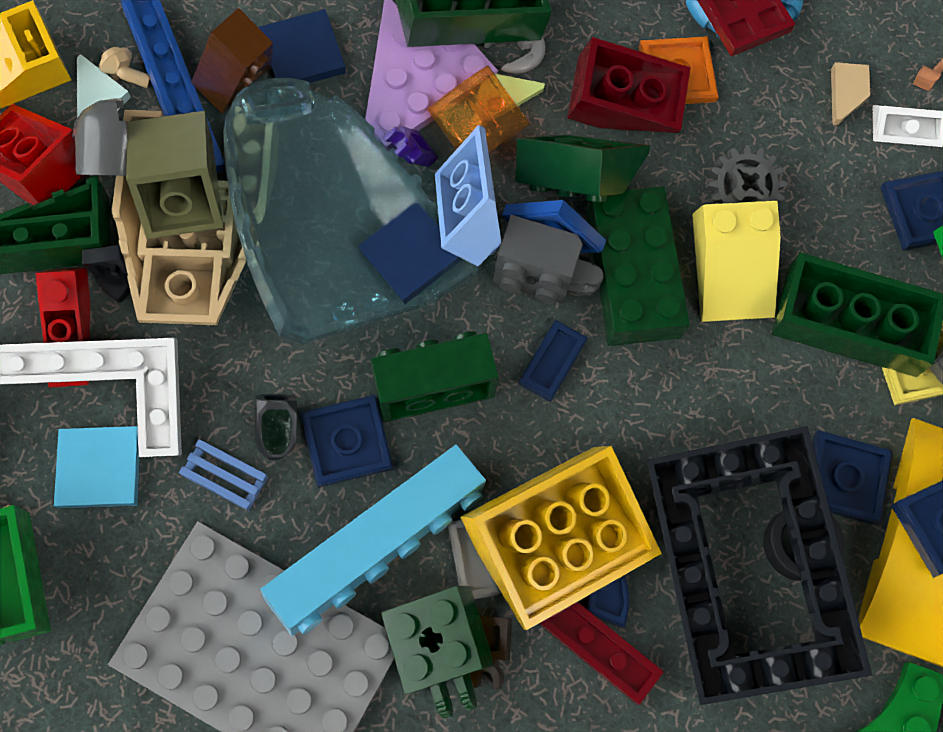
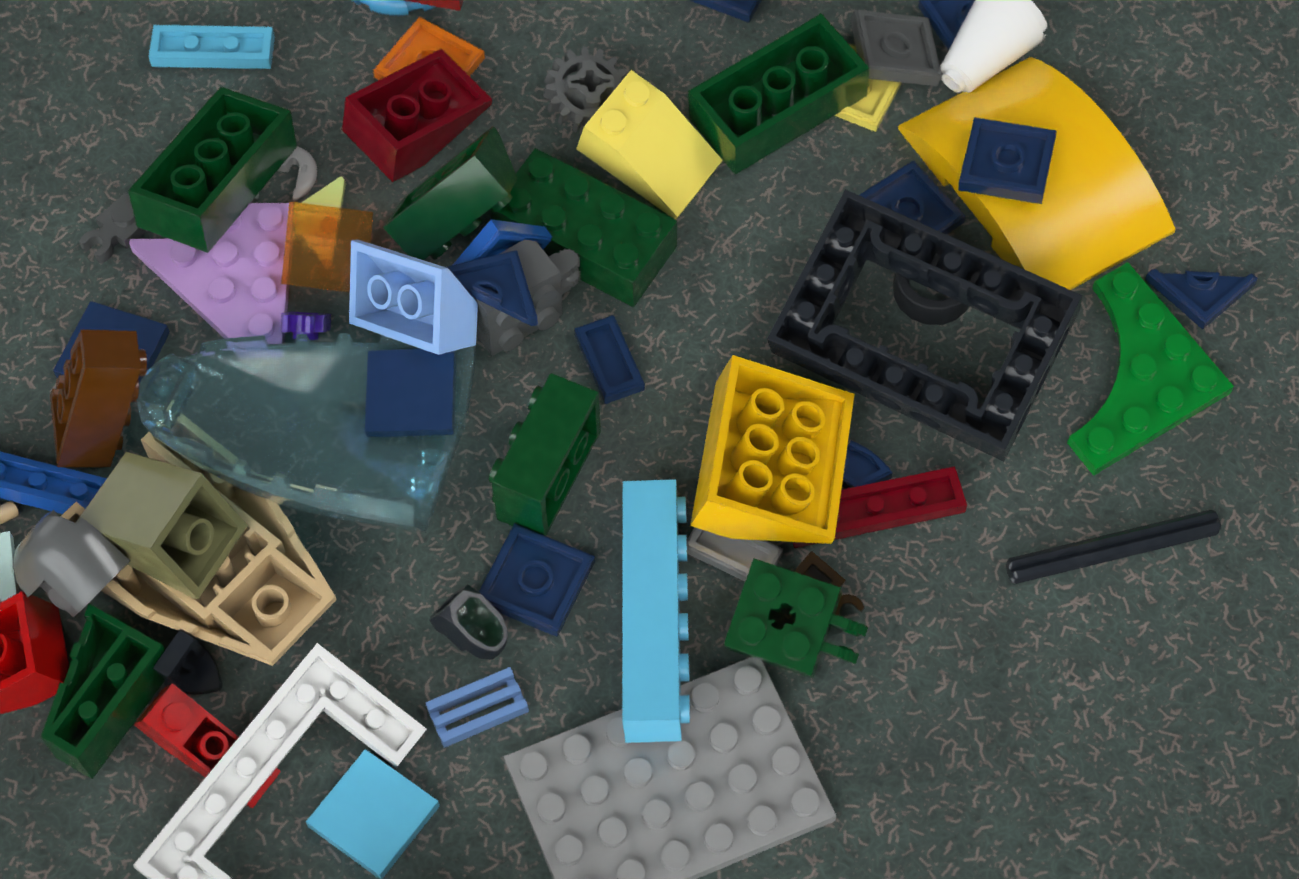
camera: 45 degrees left, 10 degrees down
none -> dark blue tile [446,250,538,326]

